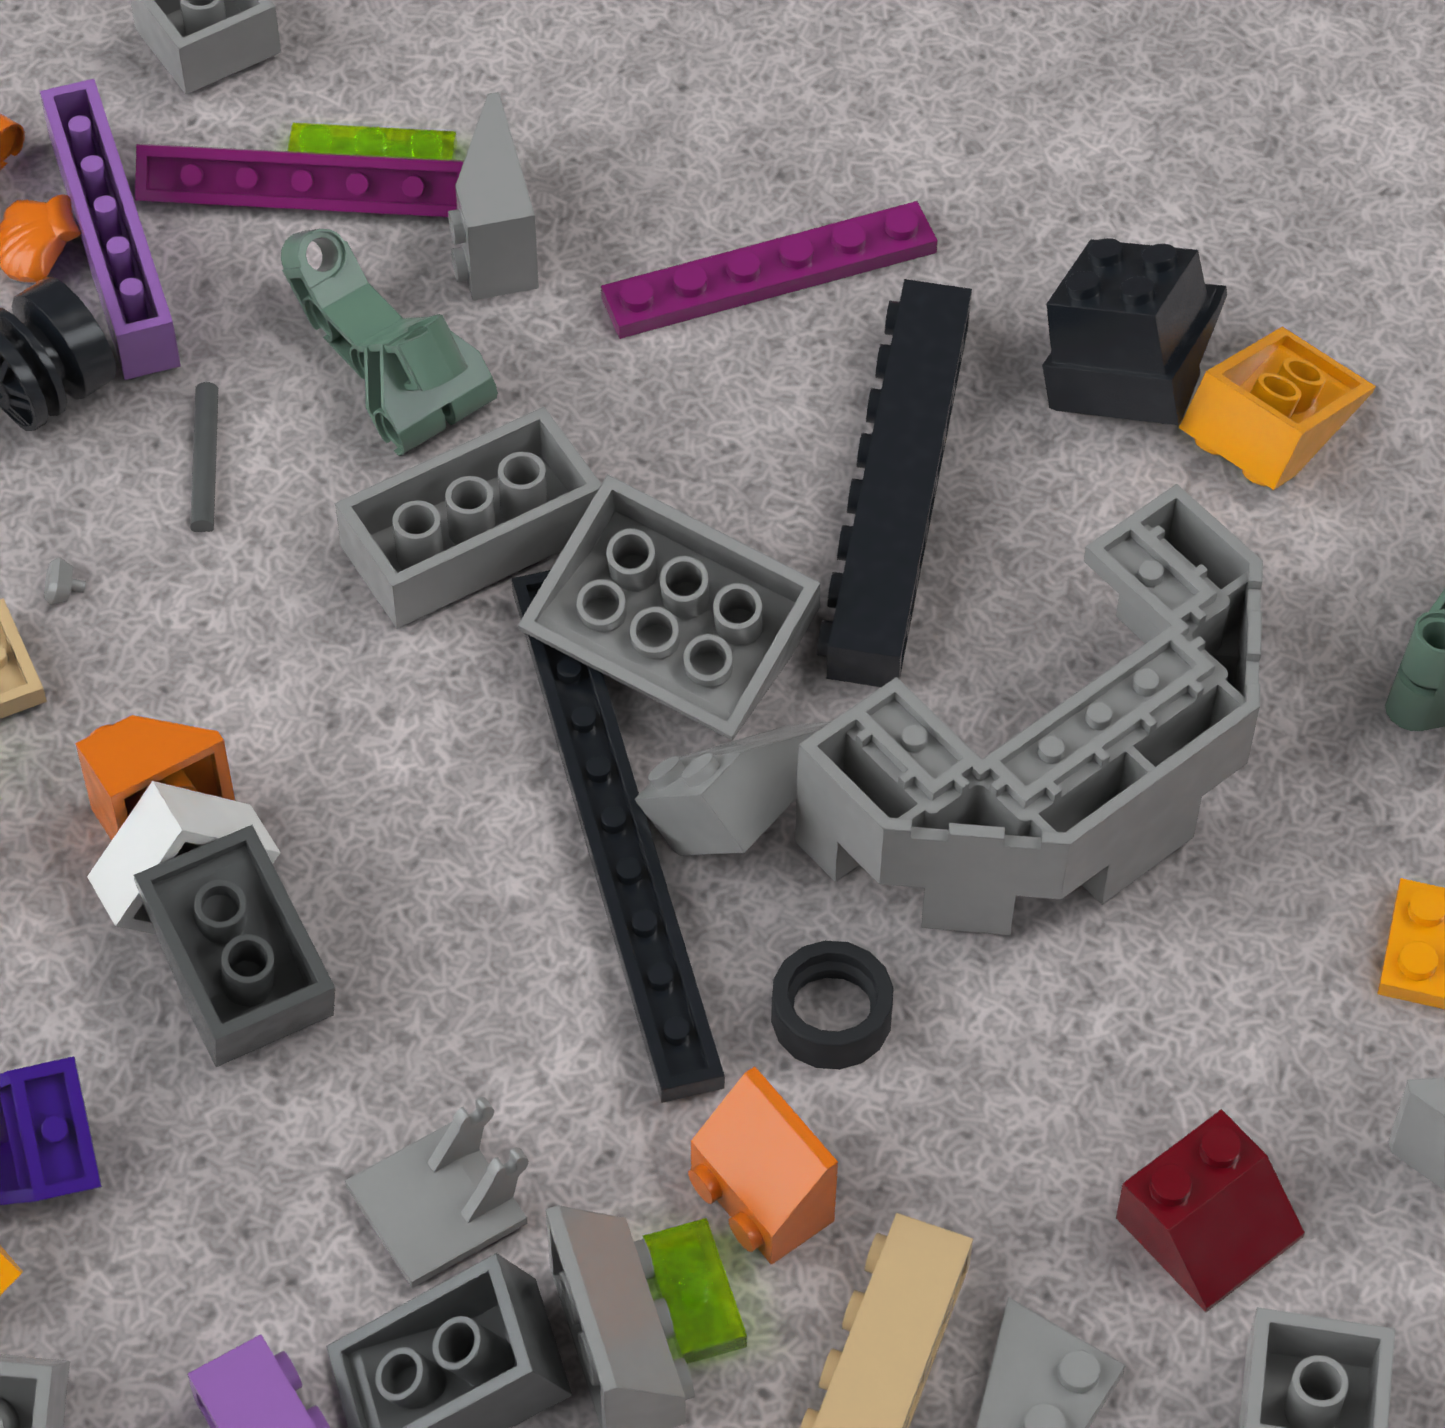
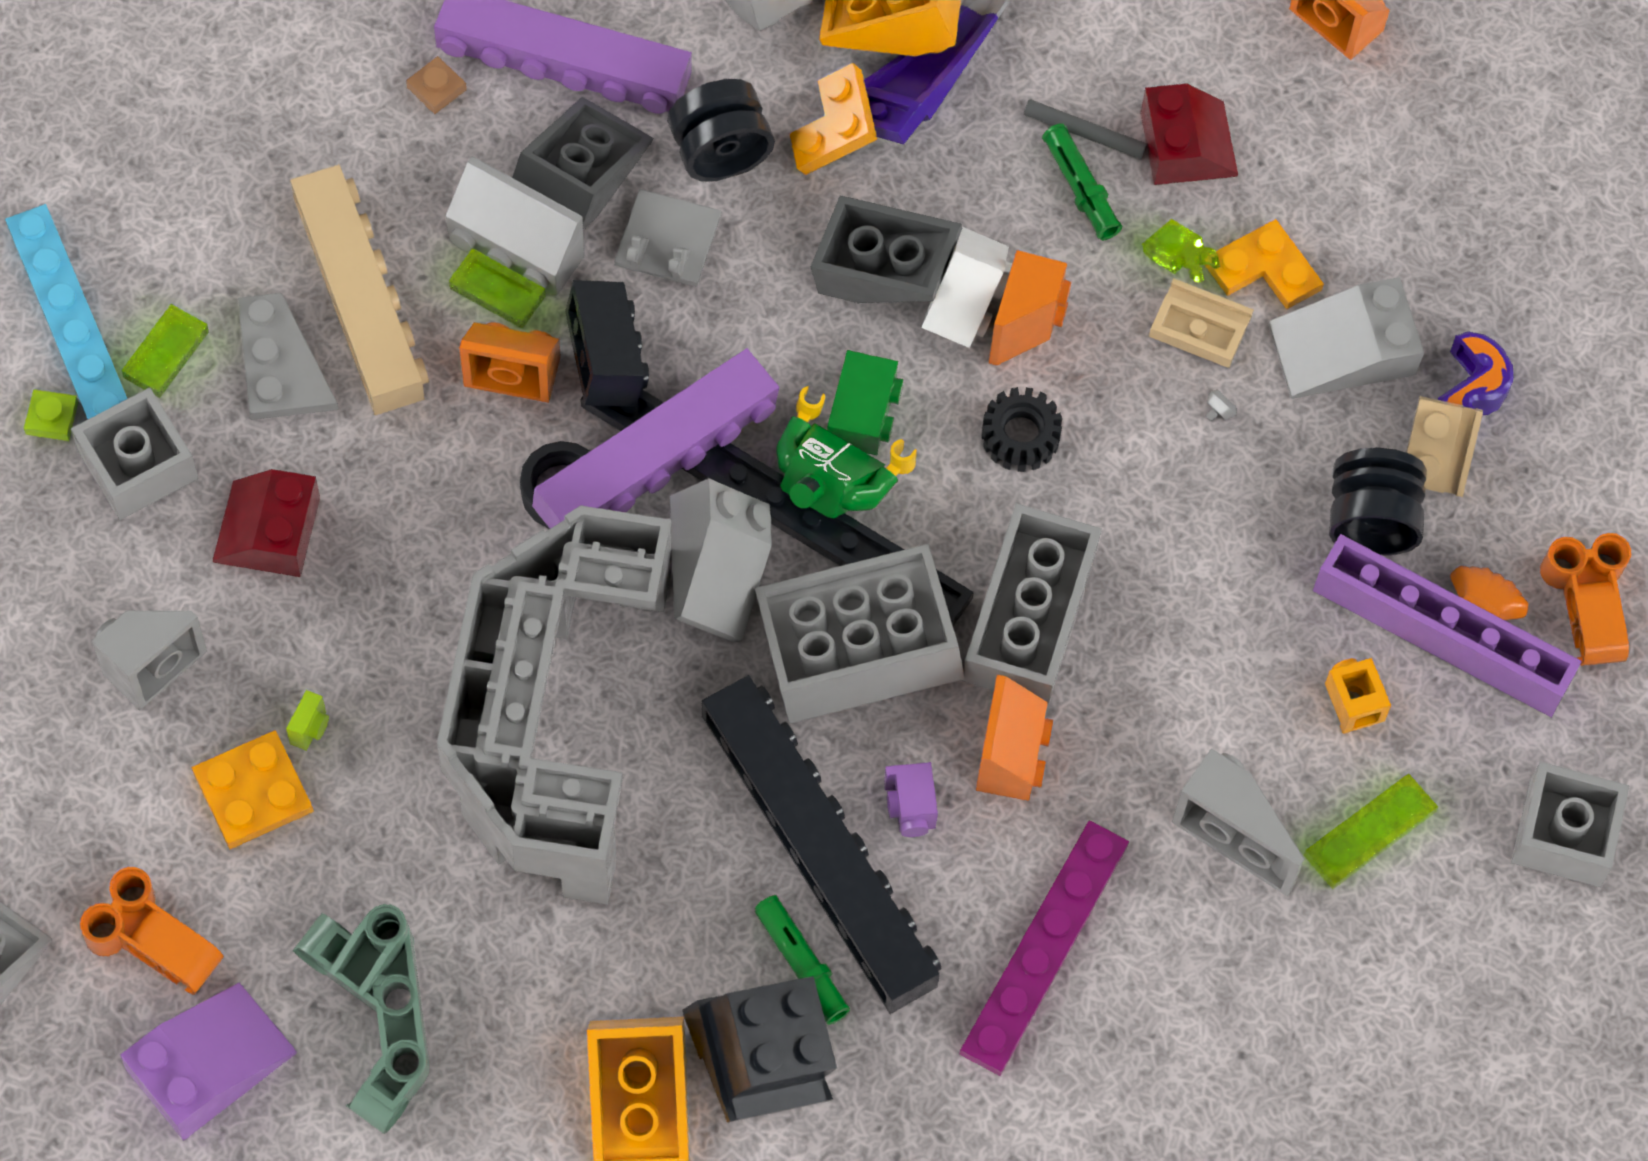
camera: 135 degrees right, 10 degrees up
magenta plate [135,143,464,217] -> none
dark grey bar [190,382,219,532] -> none
sand green connector [281,228,498,456] -> none
none -> lime plate [286,690,329,751]
none -> medium lavender brick [532,348,779,529]
none -> black brick [565,280,649,407]
none -> black wheel [667,79,775,182]
none -> green pin [754,895,850,1025]
none -> green torso [776,386,917,518]
none -> light orange plate [789,63,877,175]
none -> green brick [827,350,904,456]
none -> medium lavender brick [884,762,938,837]
none -> orange slope [976,675,1053,801]
none -> black tyre [981,387,1062,472]
none -> light orange brick [1325,658,1391,734]

